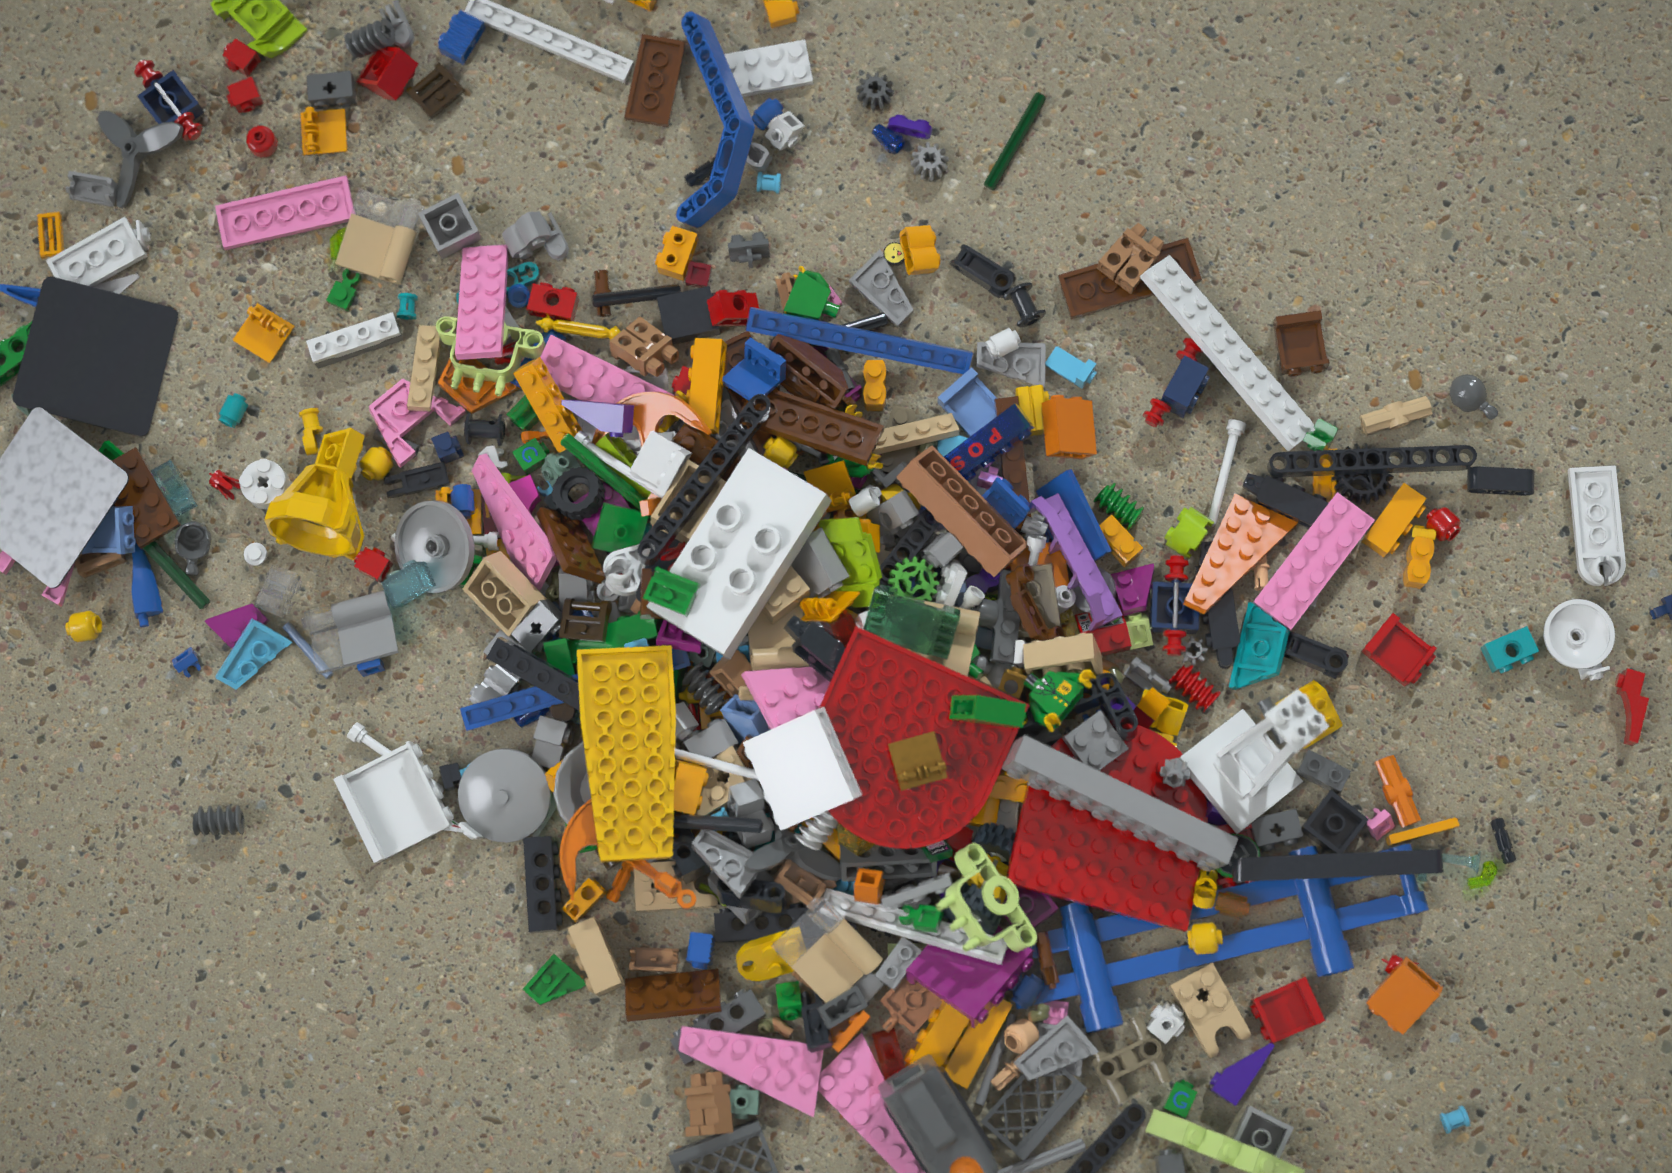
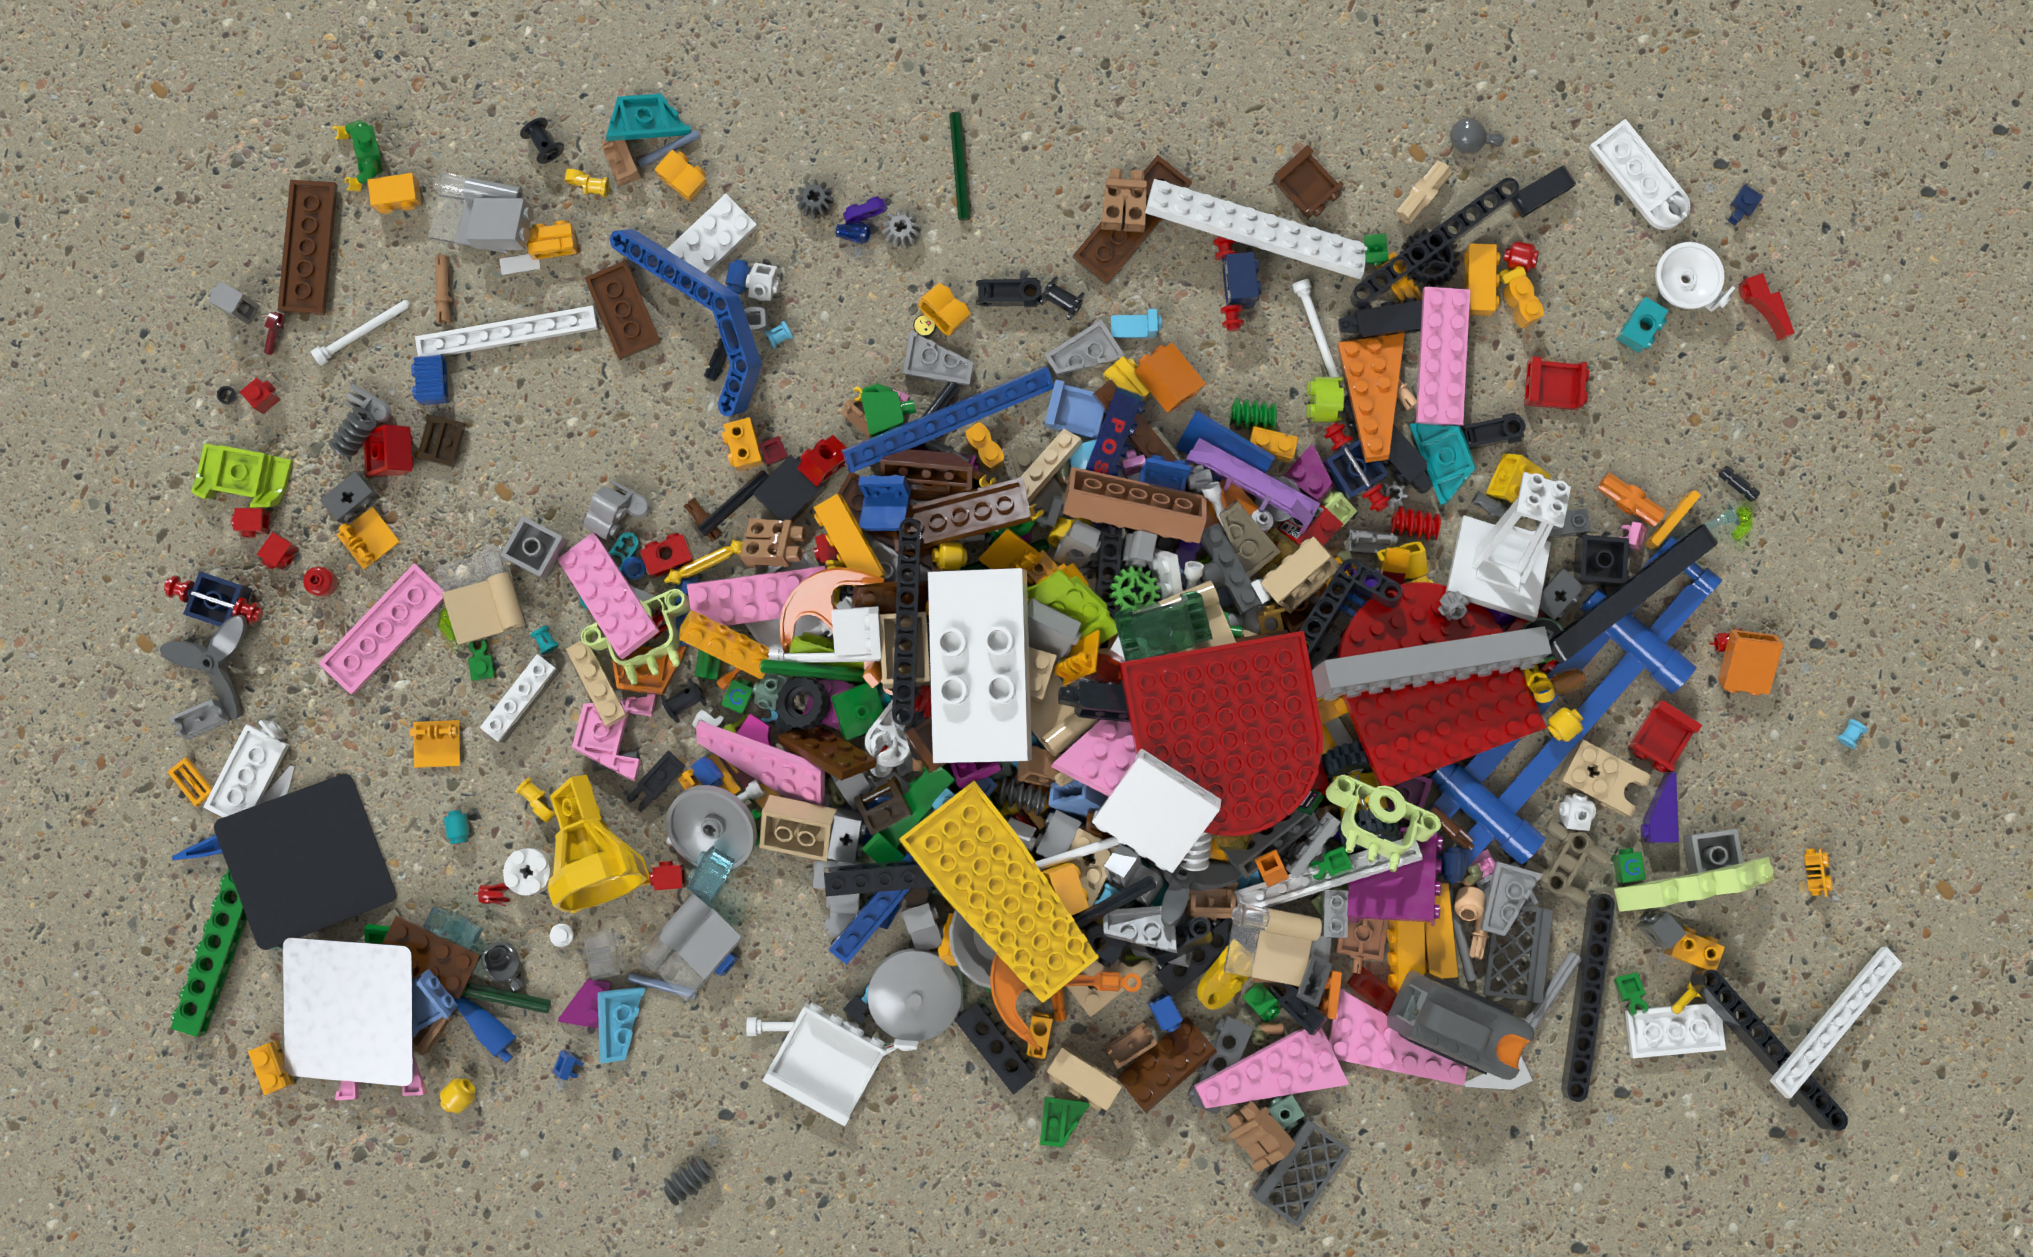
camera: 40 degrees left, 5 degrees up
yellow head [359,446,393,481] -> none
dark blue brick [431,431,464,464] -> none
slope [561,400,634,437] -> none
green plate [643,567,701,617] -> none
dark grey hips [728,232,770,268] -> none
white piece [849,485,882,517] -> none
pearl gold hinge [888,731,947,791] -> none
green slope [949,695,1026,728] -> none
white brick [985,328,1021,358] -> none
reddish brown plate [1006,563,1065,641] -> none
green torso [1024,669,1097,732] -> none
light grey plate [1062,710,1128,771] -> none

